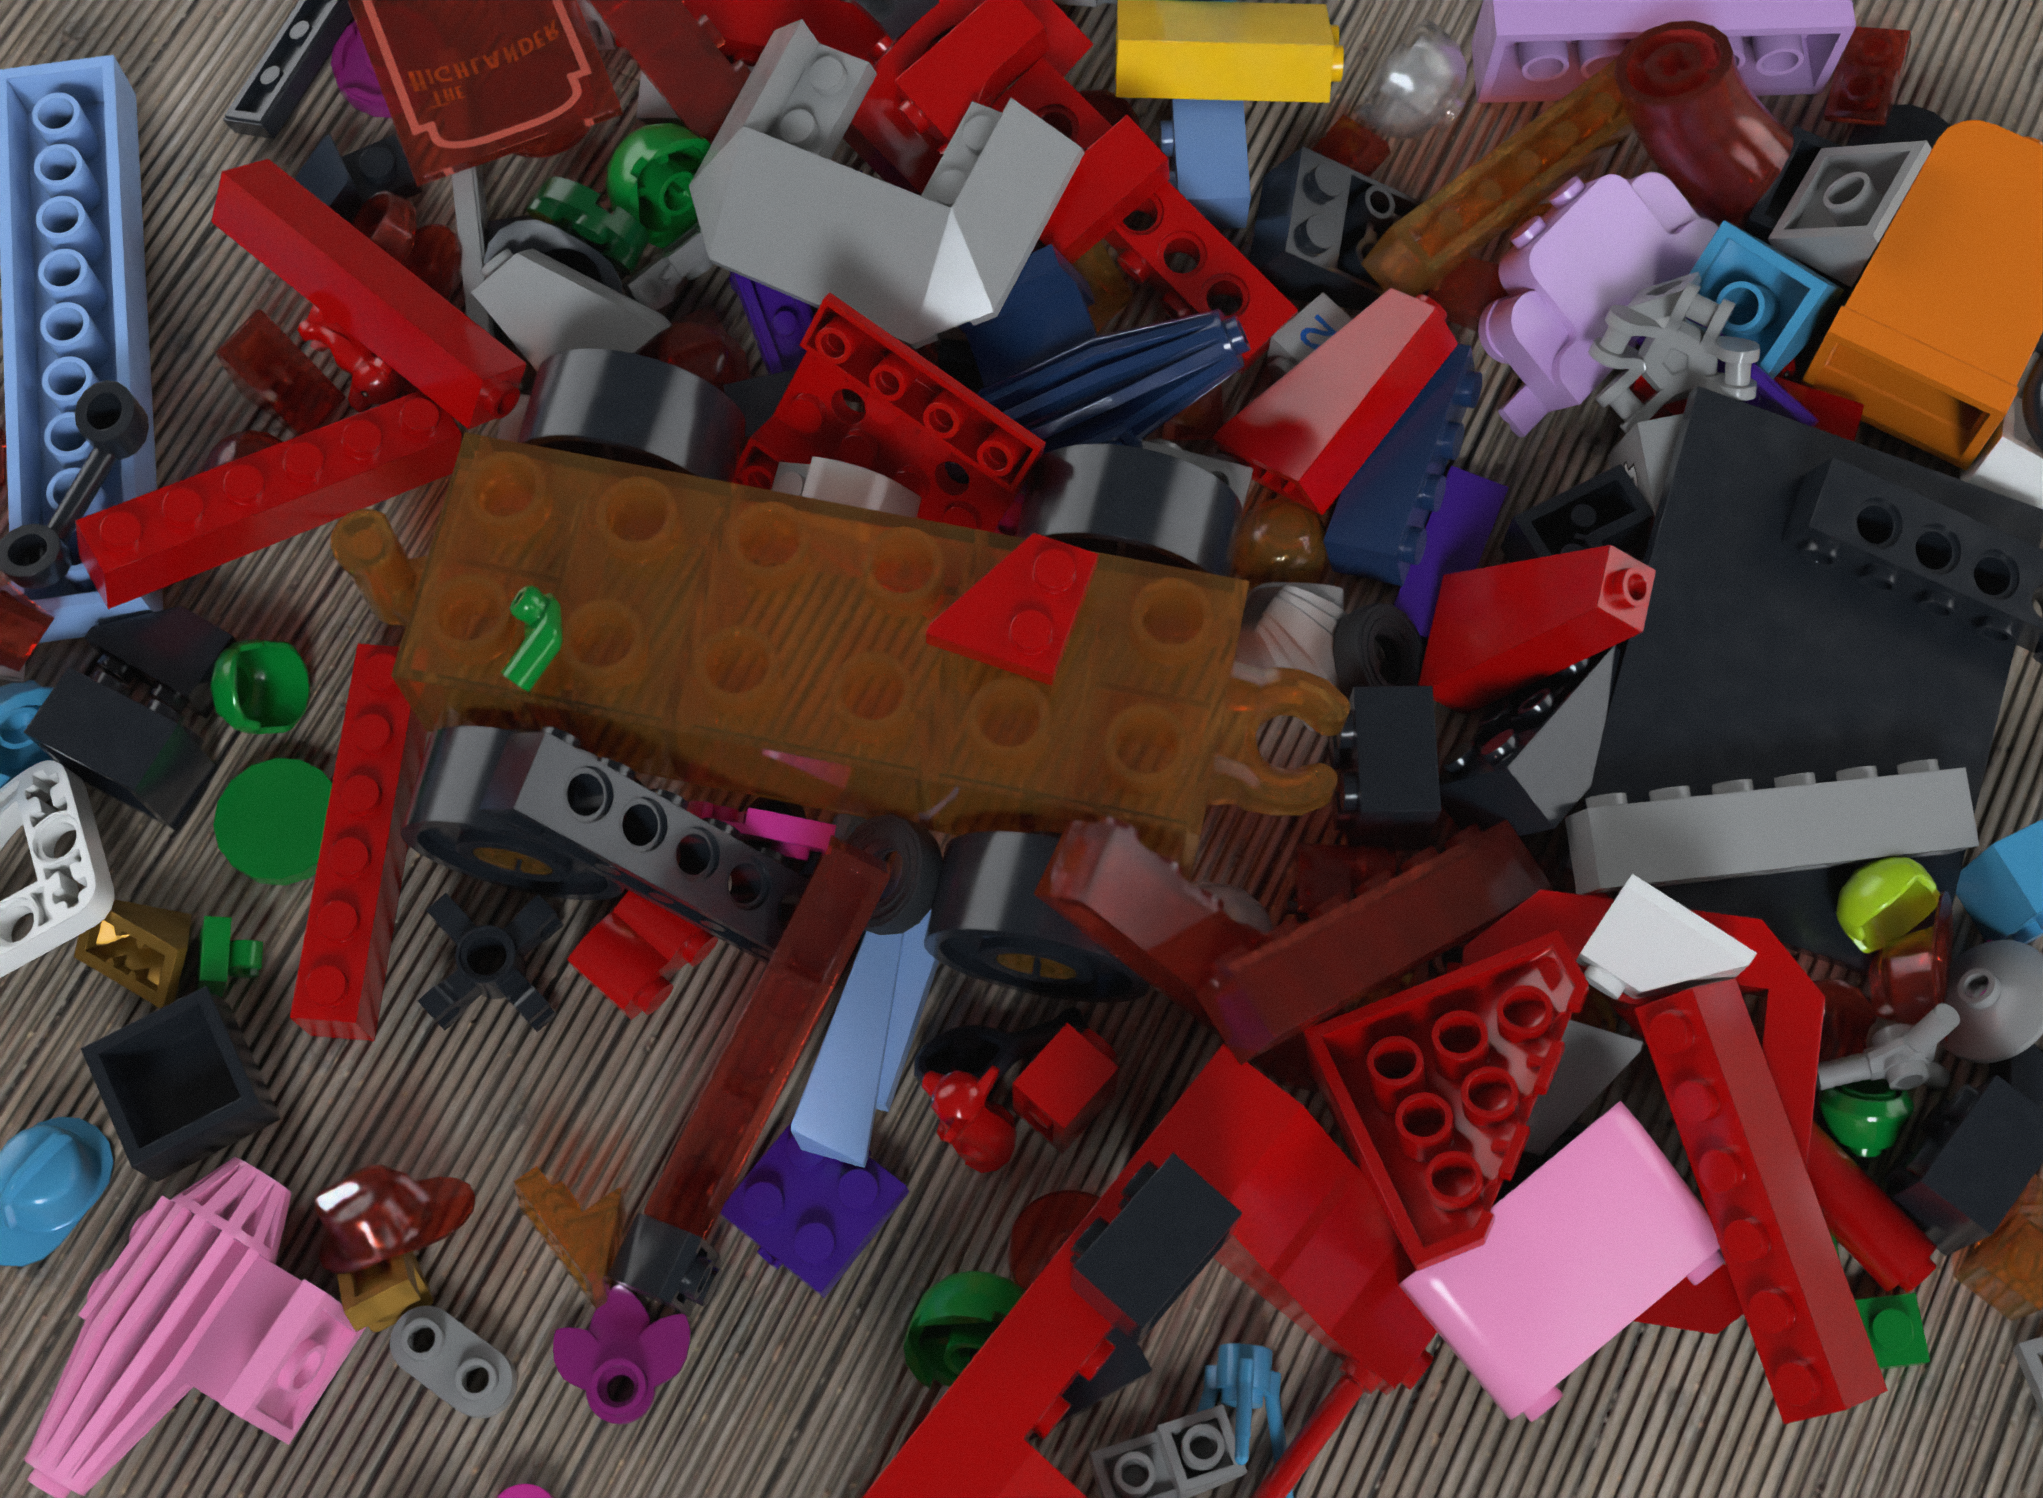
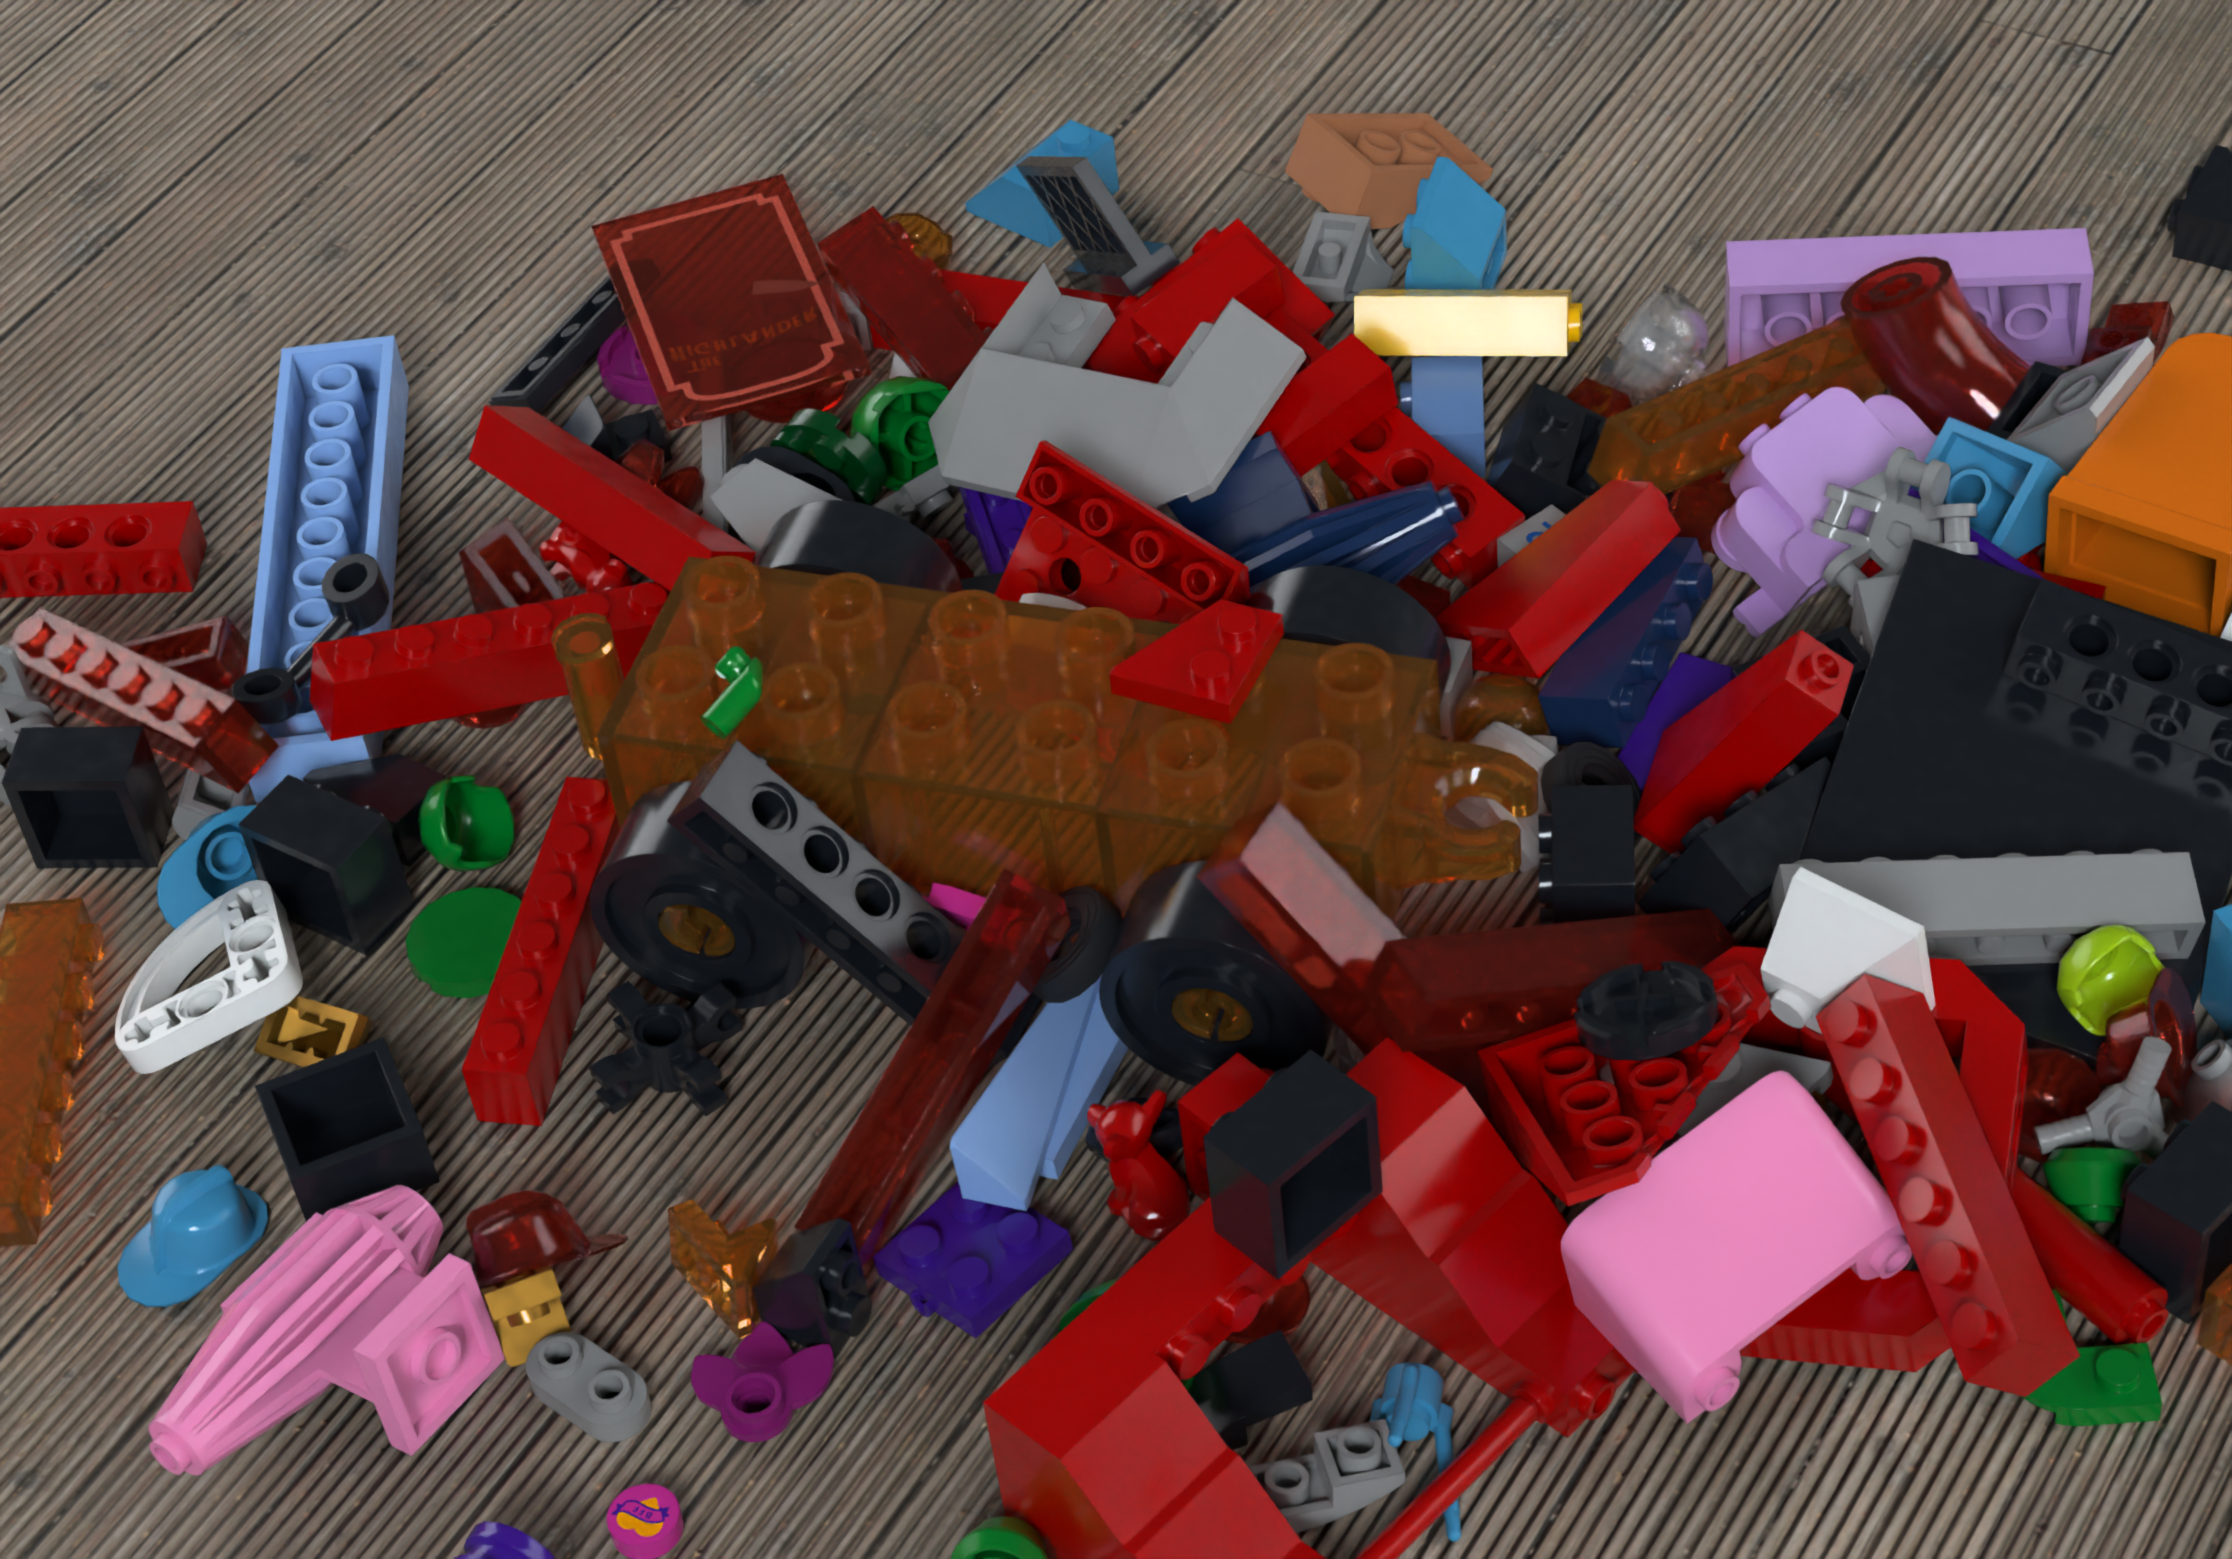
camera: 10 degrees right, 25 degrees down
green tile [195,916,264,997] -> none
red brick [567,890,719,1020] -> none
none -> black tile [1574,961,1719,1061]

